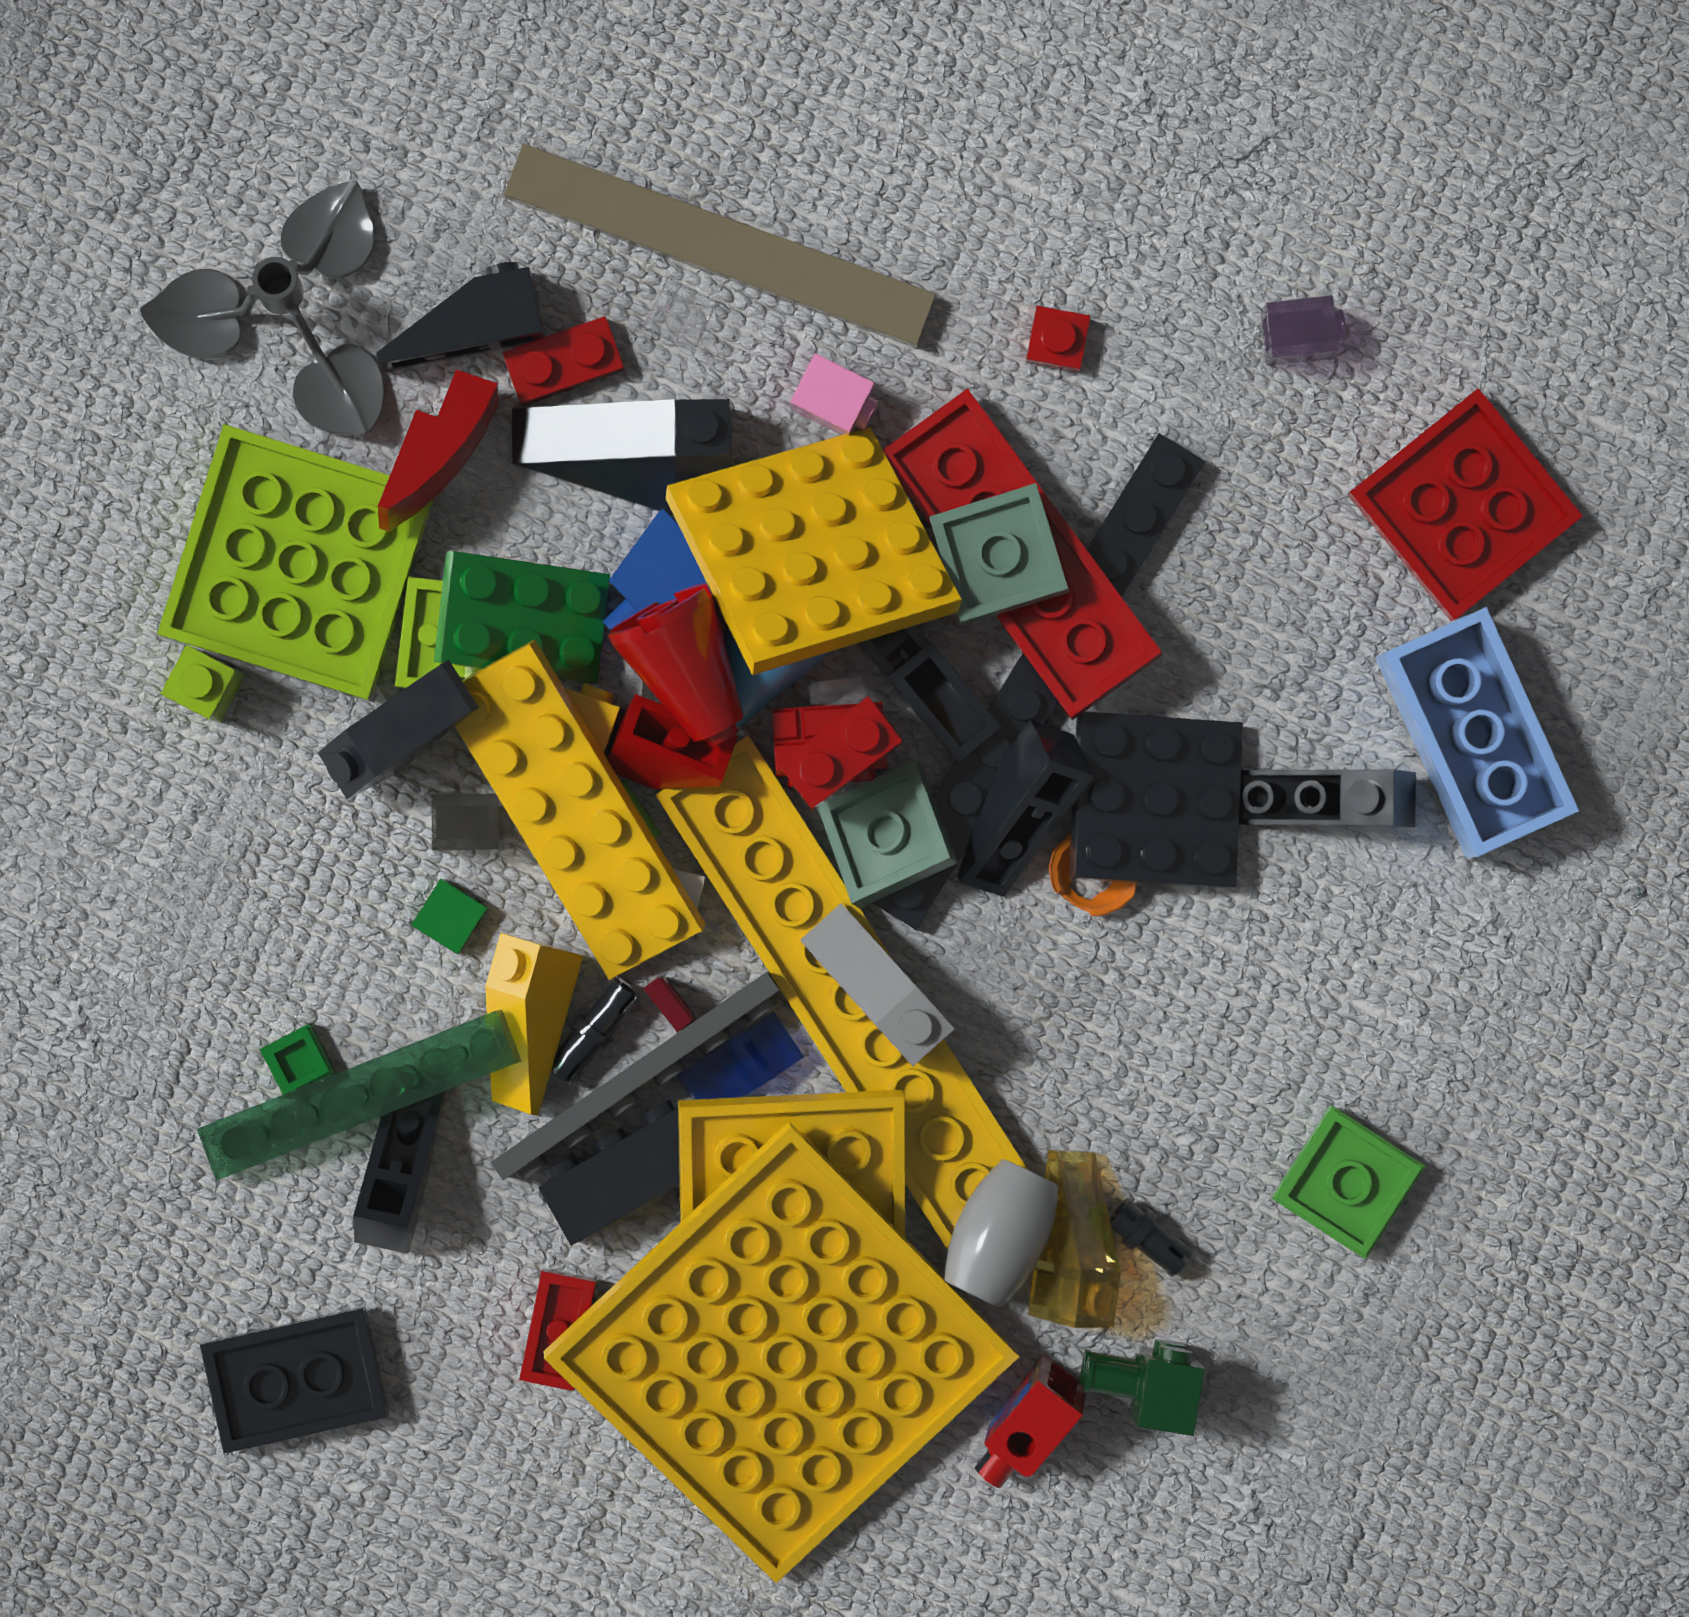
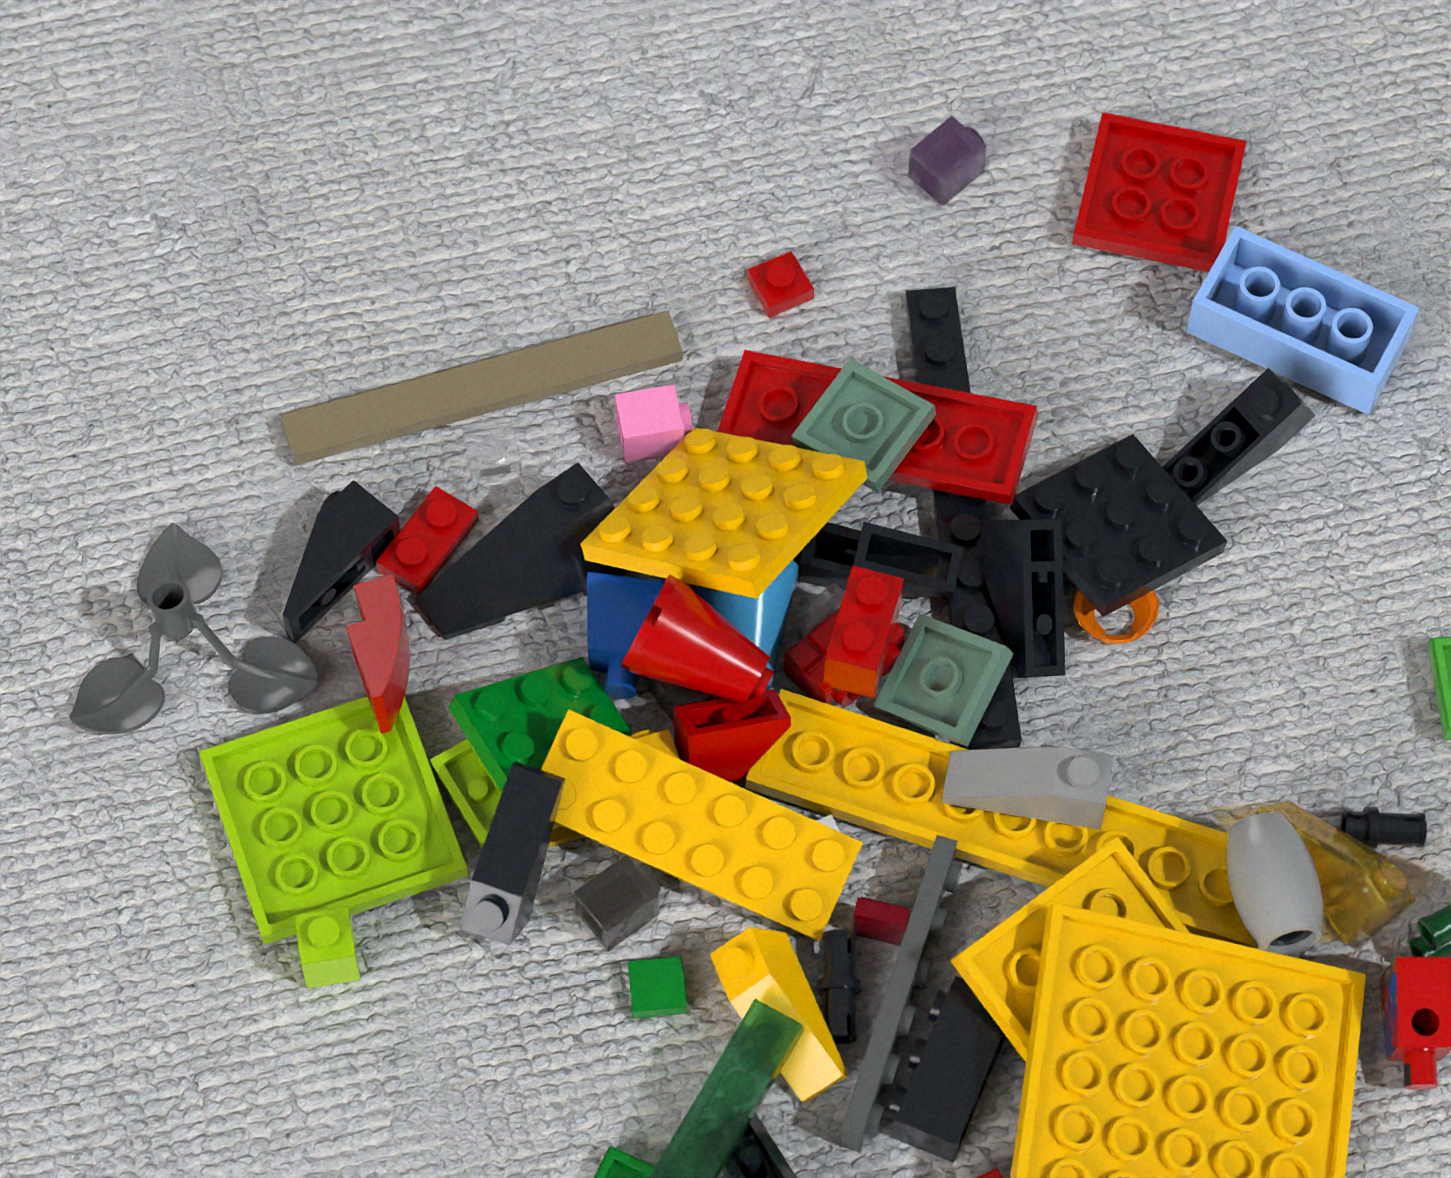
camera: 40 degrees left, 25 degrees down
clear blue slope [677,1011,804,1100] -> none

